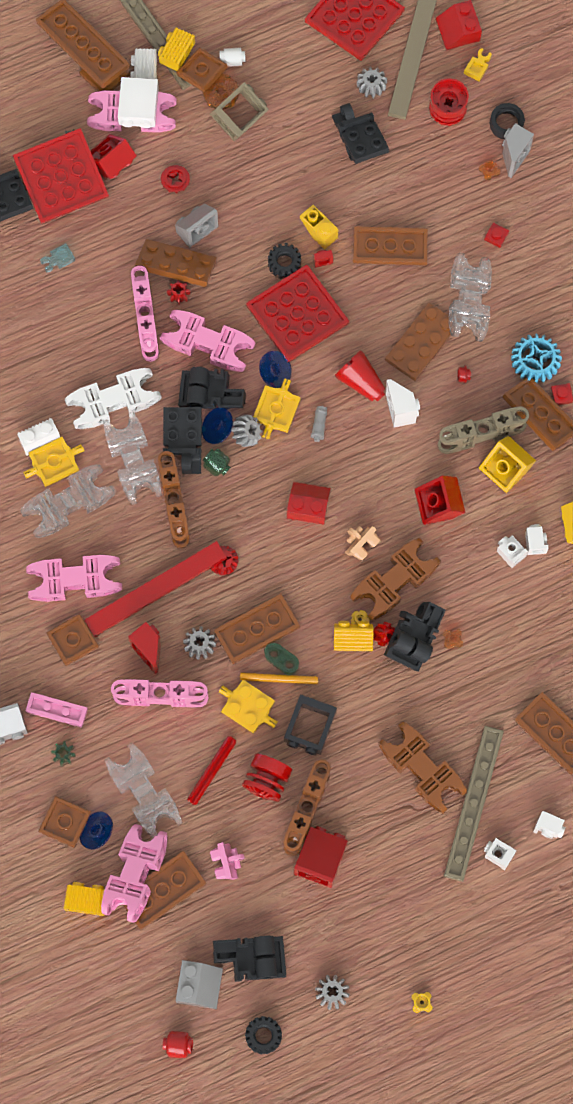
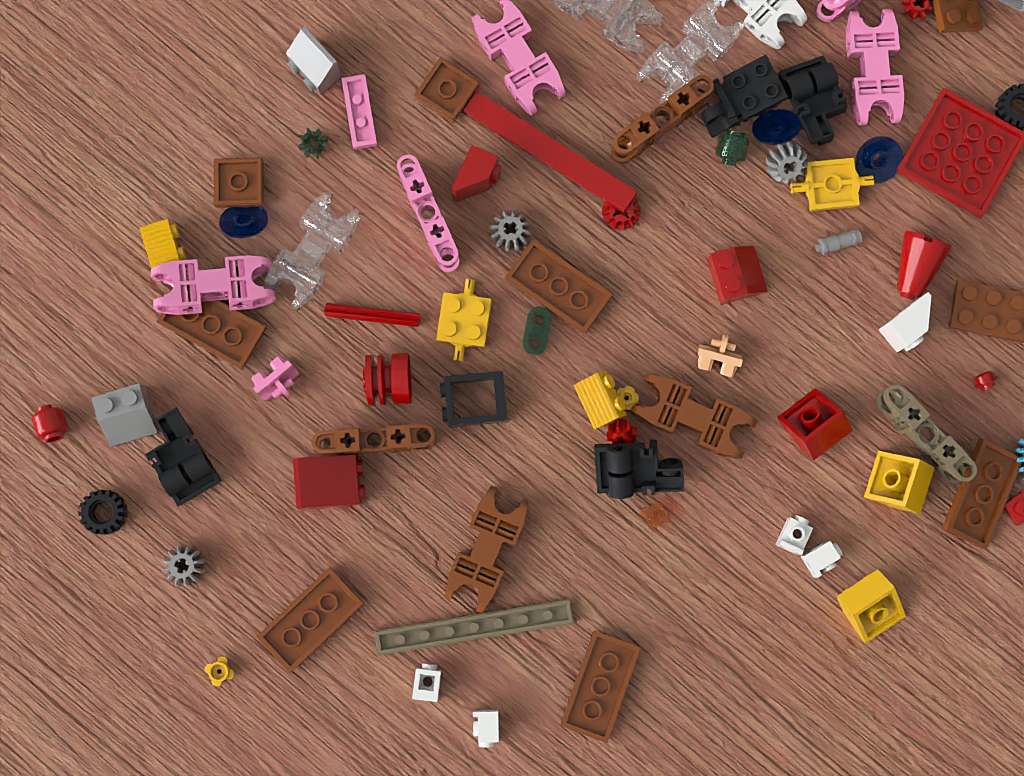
camera: 65 degrees right, 10 degrees up
light orange bar [240,673,318,684] -> none
none -> dark orange plate [256,567,364,673]

